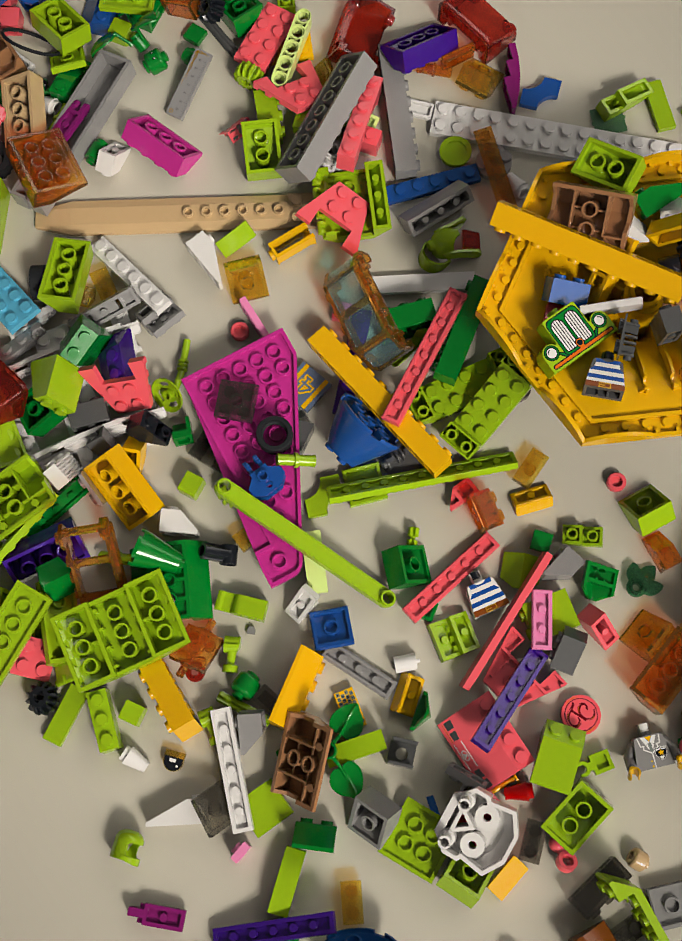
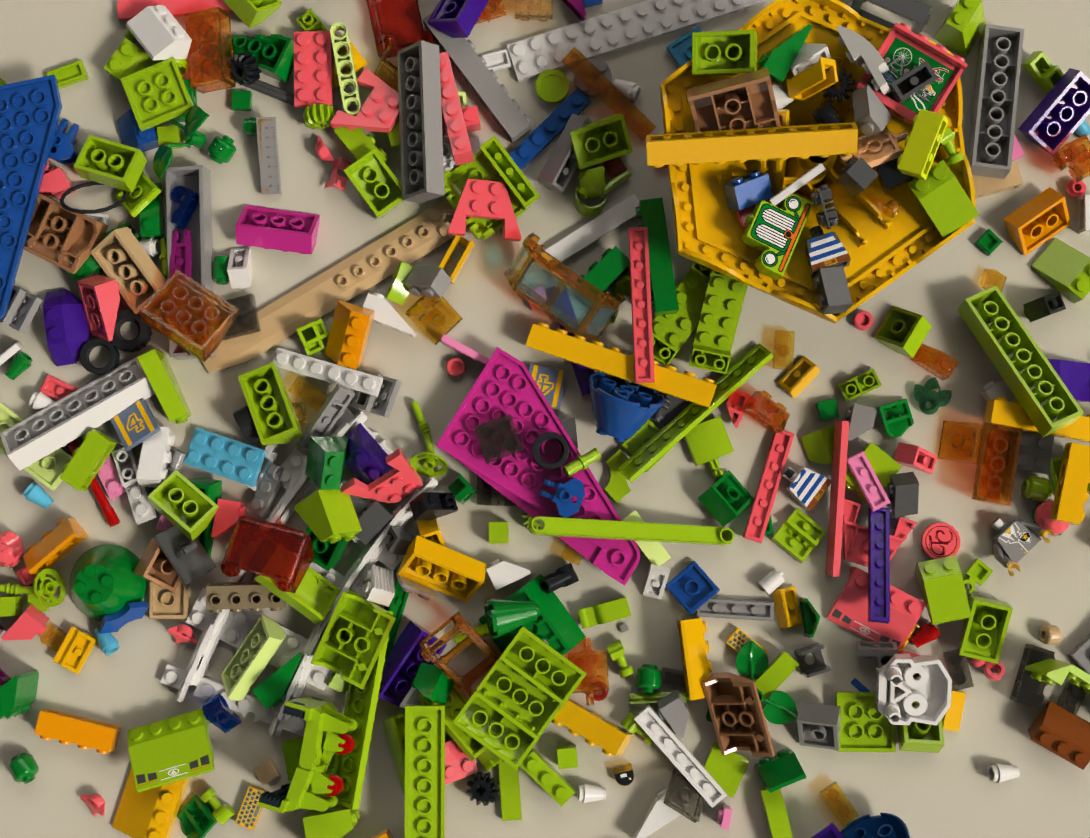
camera: 30 degrees left, 10 degrees up
none -> clear blue plate [170,186,199,231]
none -> clear smoke plate [216,294,260,340]
none -> lime brick [295,319,329,356]
none -> coral piece [314,135,335,163]
none -> light orange slope [325,300,375,370]
none -> light grey brick [404,265,452,298]
none -> lime slope [569,113,633,169]
none -> lime slope [684,416,734,466]
none -> dark grey brick [812,266,852,315]

